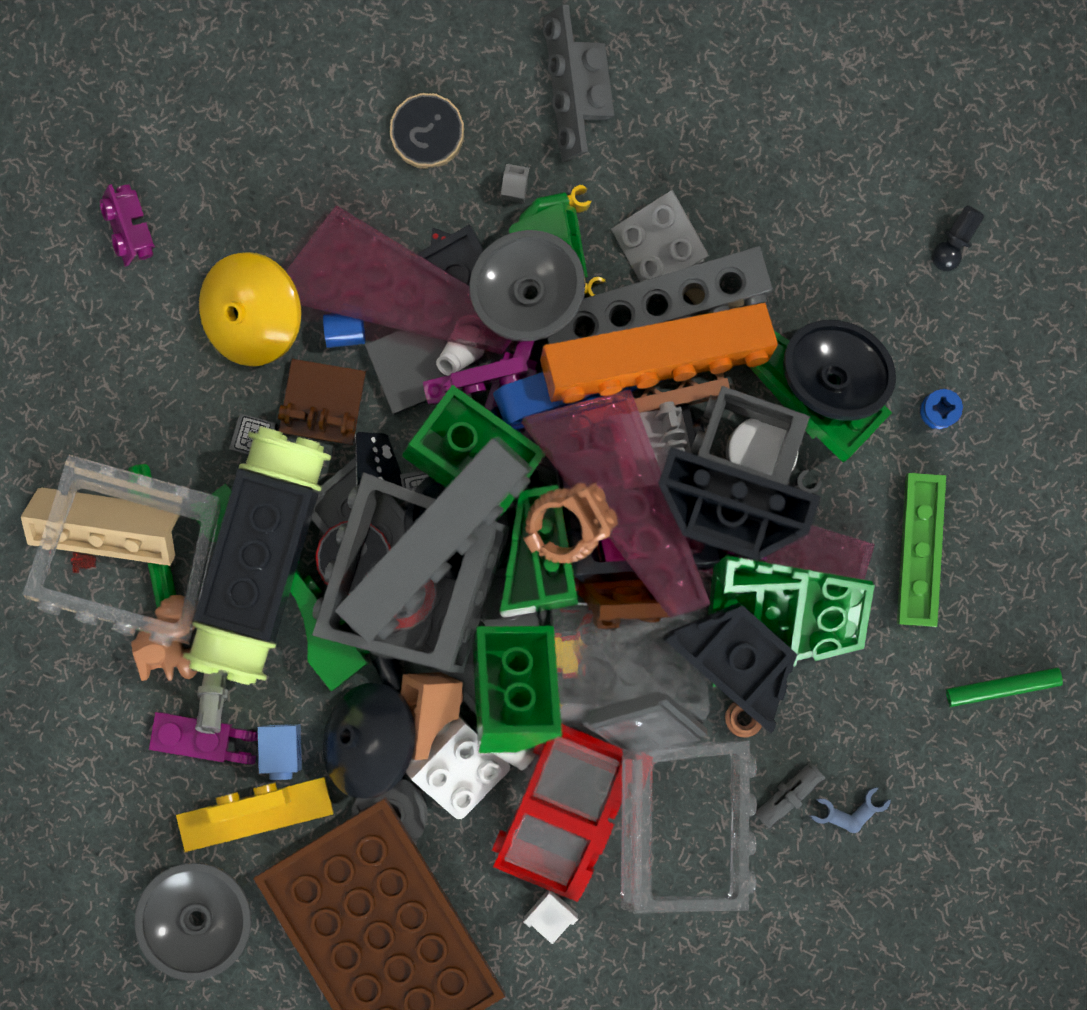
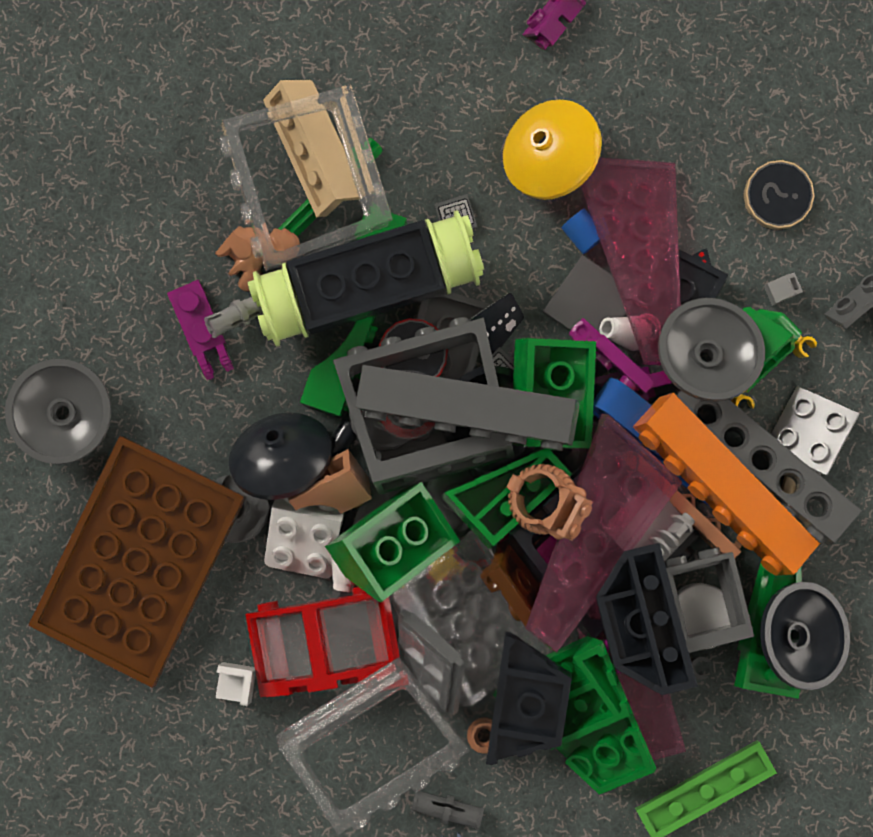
camera: 60 degrees right, 0 degrees up
clear red piece [71,551,96,573] -> none
yellow bracket [176,777,334,852] -> none
medium blue brick [258,724,302,780] -> none
reddish brown hinge [278,359,366,445] -> none
blue wheel [920,389,963,429] -> none

